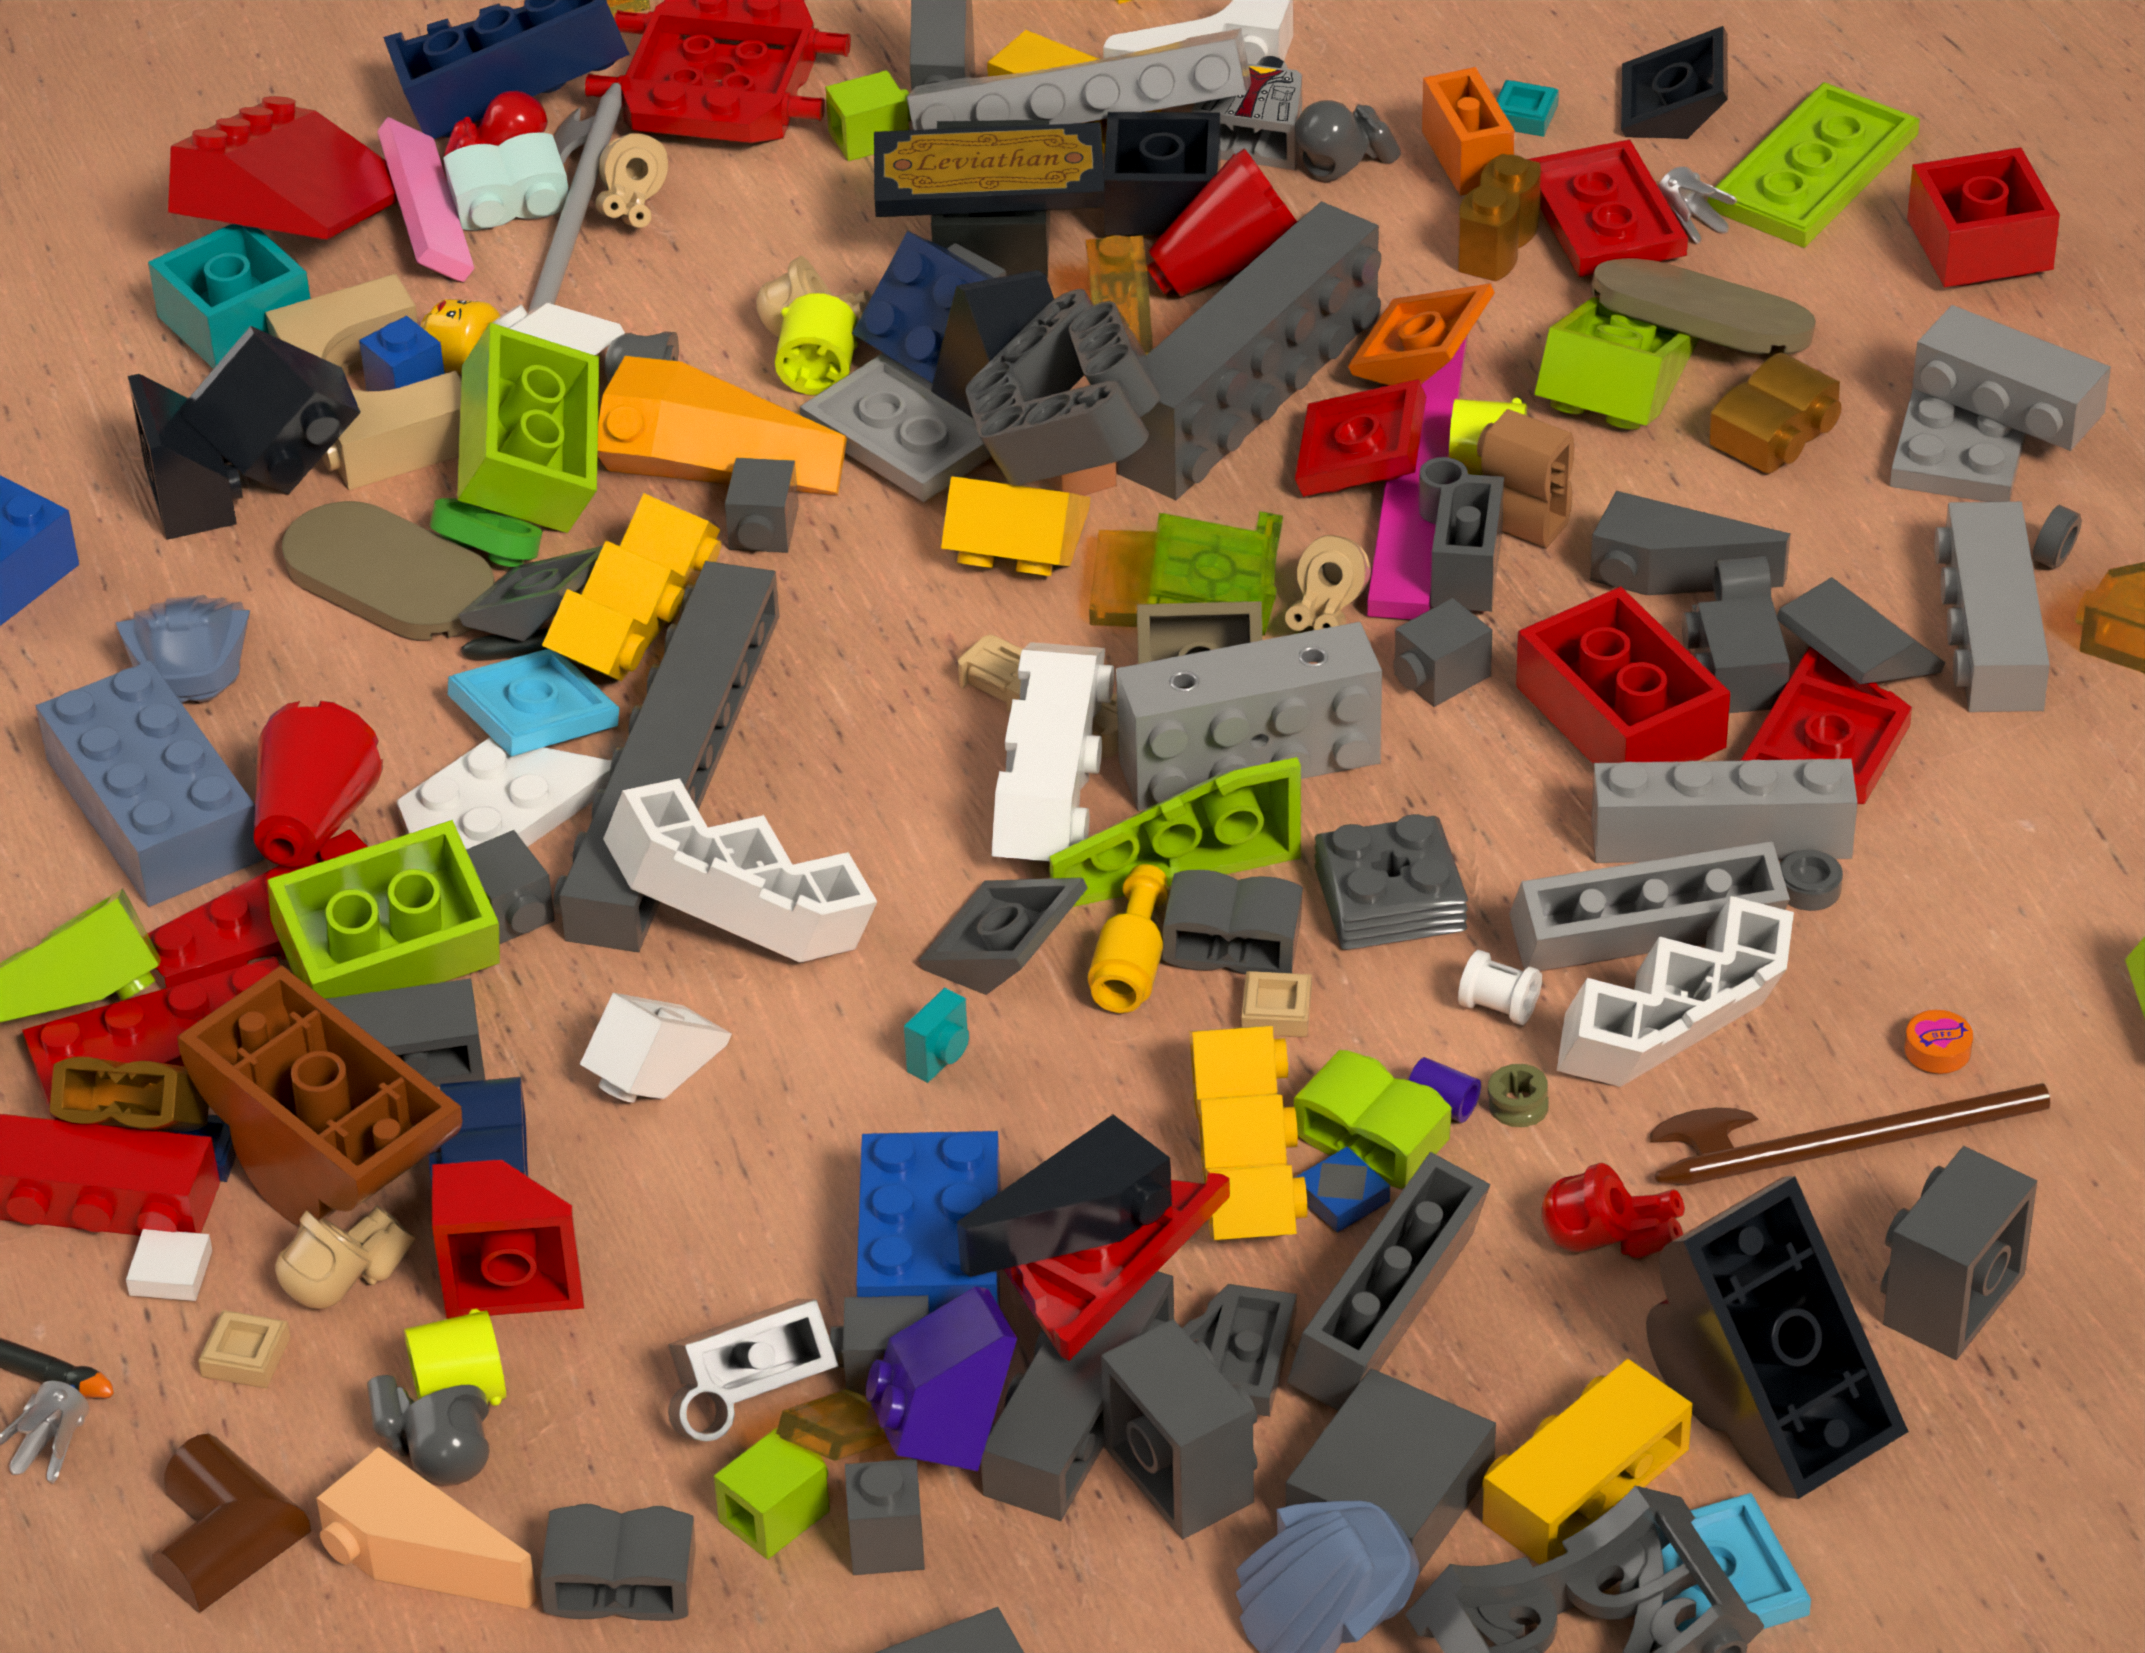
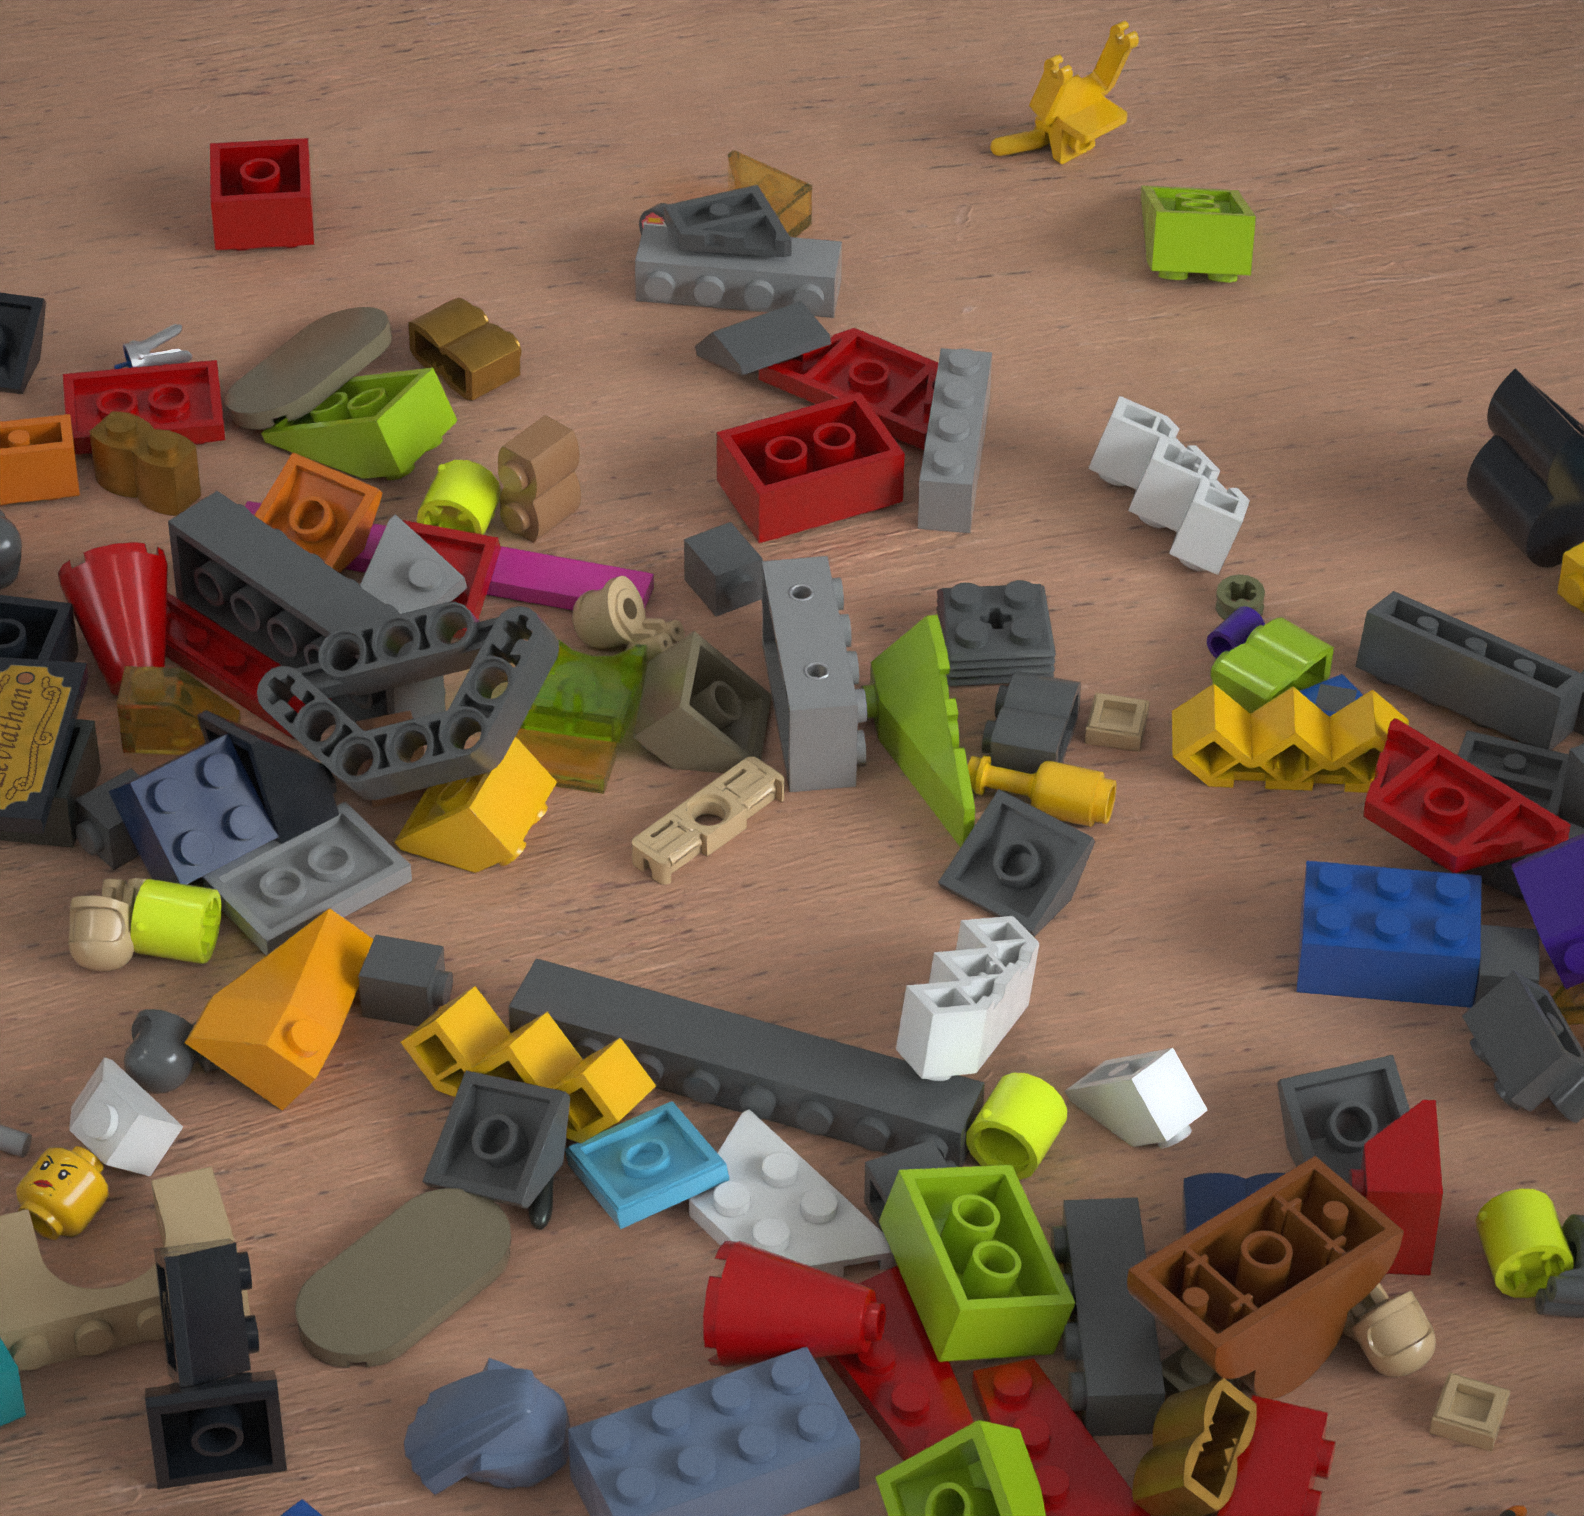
camera: 85 degrees left, 0 degrees up
white tile [126,1229,212,1301] -> none
blue brick [359,316,445,391] -> none
bright green plate [430,498,542,567] -> none
lime brick [457,322,599,533] -> none
teal plate [904,987,969,1083] -> none
black slope [957,1114,1172,1277] -> none
white brick [992,642,1114,861] -> none
dark grey hinge [1419,457,1504,612] -> none
white bush [1458,950,1542,1025] -> none
light grey brick [1509,841,1790,971] -> none
red piece [1541,1163,1685,1258] -> none
dark grey slope [1590,491,1791,595] -> none
reddish brown piece [1650,1083,2050,1185] -> none
dark grey hinge [1682,556,1790,713] -> none
lime tile [1707,82,1920,248] -> none
dark grey tile [1780,850,1843,911] -> none
dark grey brick [1880,1145,2038,1360] -> none
light grey plate [1890,389,2026,502] -> none
orange tile [1904,1010,1973,1074] -> none
light grey brick [1912,305,2111,451] -> none
none -> light grey wing [360,514,467,614]
none -> dark grey wing [664,185,792,257]
none -> neon yellow piece [966,1072,1068,1180]
none -> dark grey slope [1277,1055,1410,1184]

